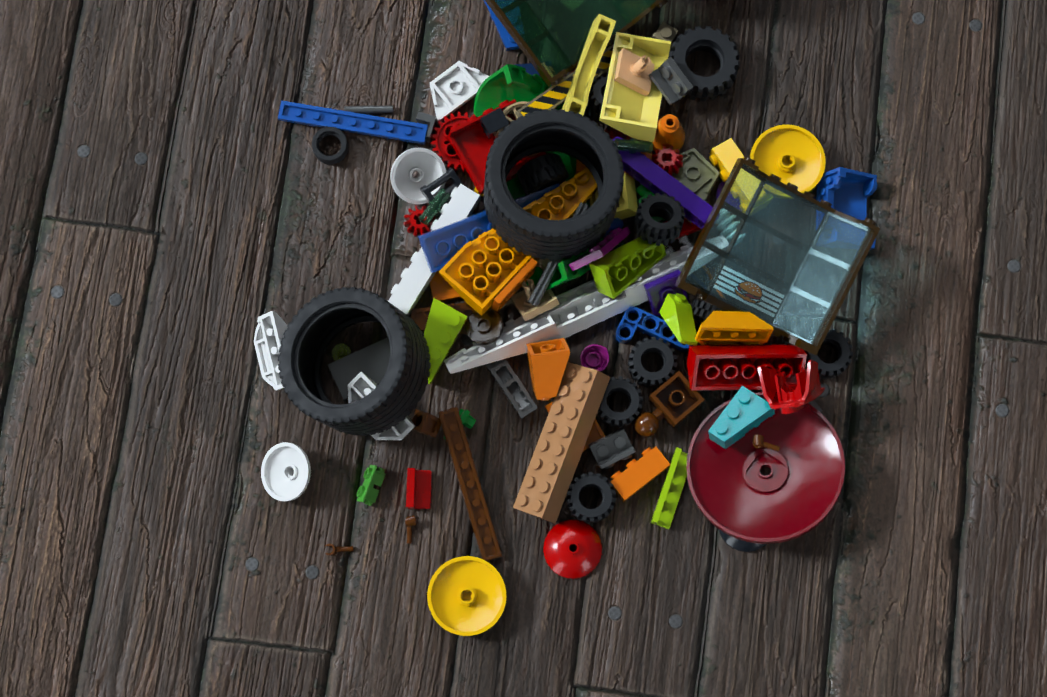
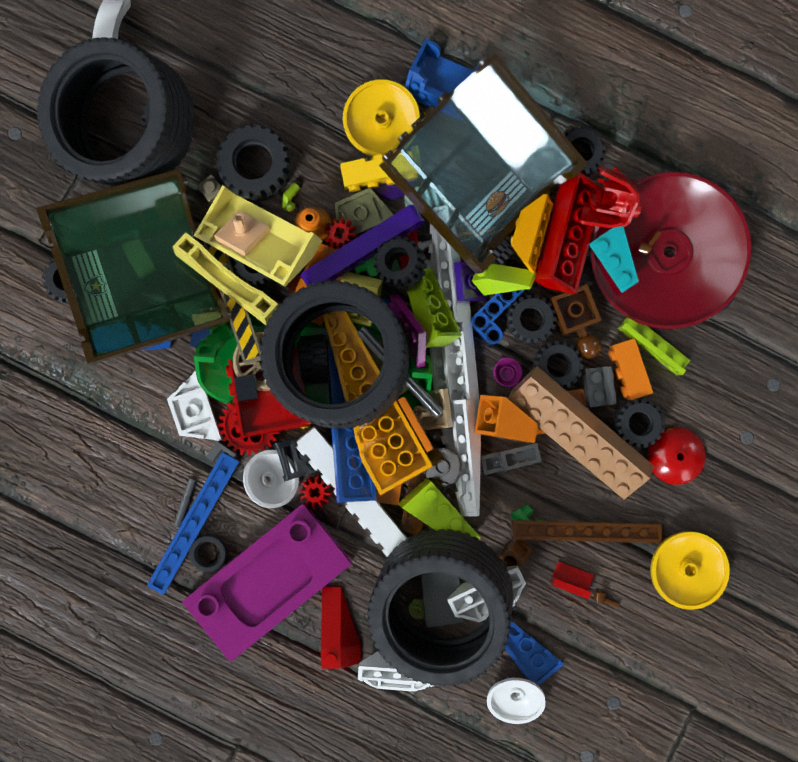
camera: 75 degrees left, 10 degrees up
reddish brown hand [325,544,353,556] -> none
bright green hinge [357,465,386,506] -> none
clear green pin [418,189,450,226] -> none
clear green pin [614,138,653,154] -> none
dark grey bracket [649,57,693,105] -> none
none -> magenta piece [182,502,352,662]
none -> lime arm [282,183,300,212]
none -> red wedge [321,586,361,669]
none -> blue wing [505,621,564,686]

